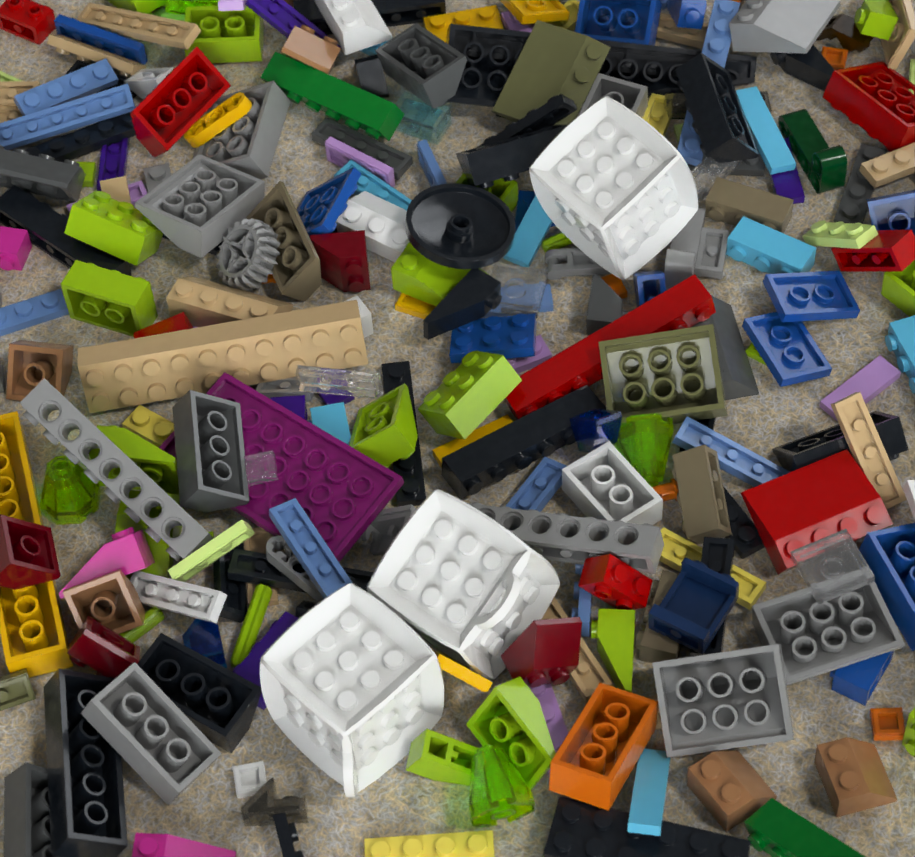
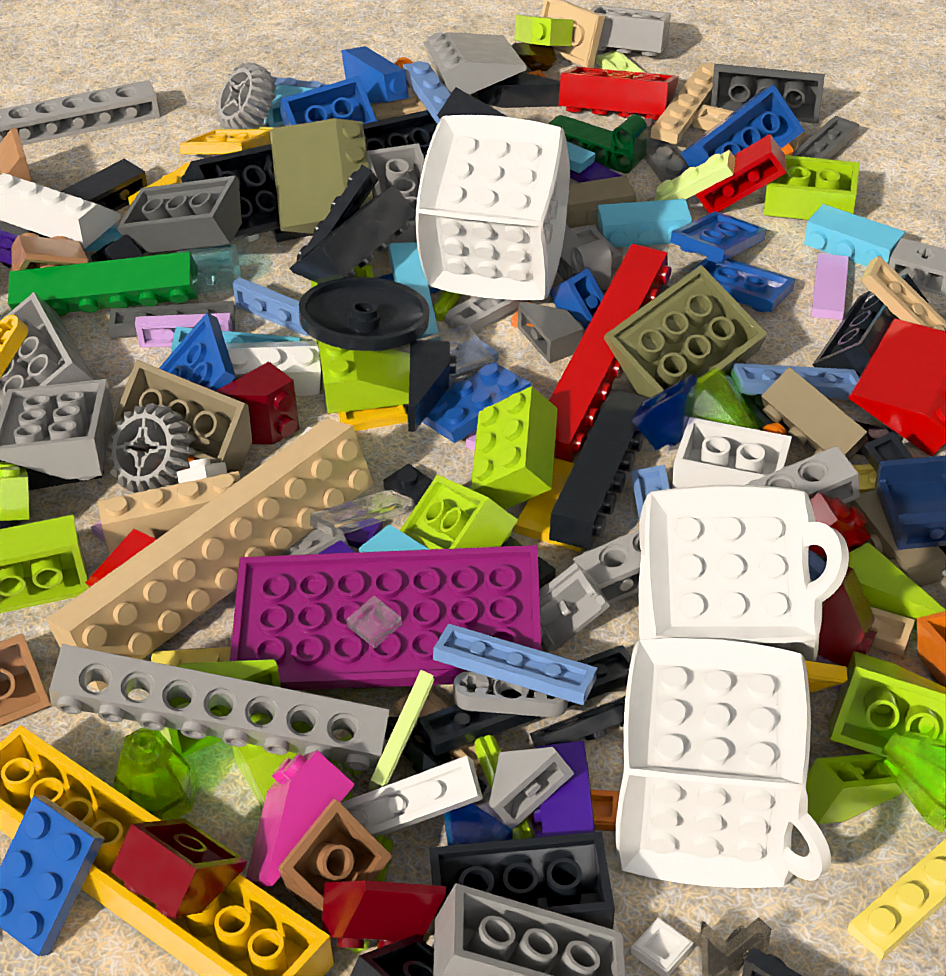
camera: 40 degrees left, 10 degrees down
dark grey slope [172,390,250,512] -> none
none -> white plate [177,458,227,484]
none -> light grey slope [489,747,574,830]

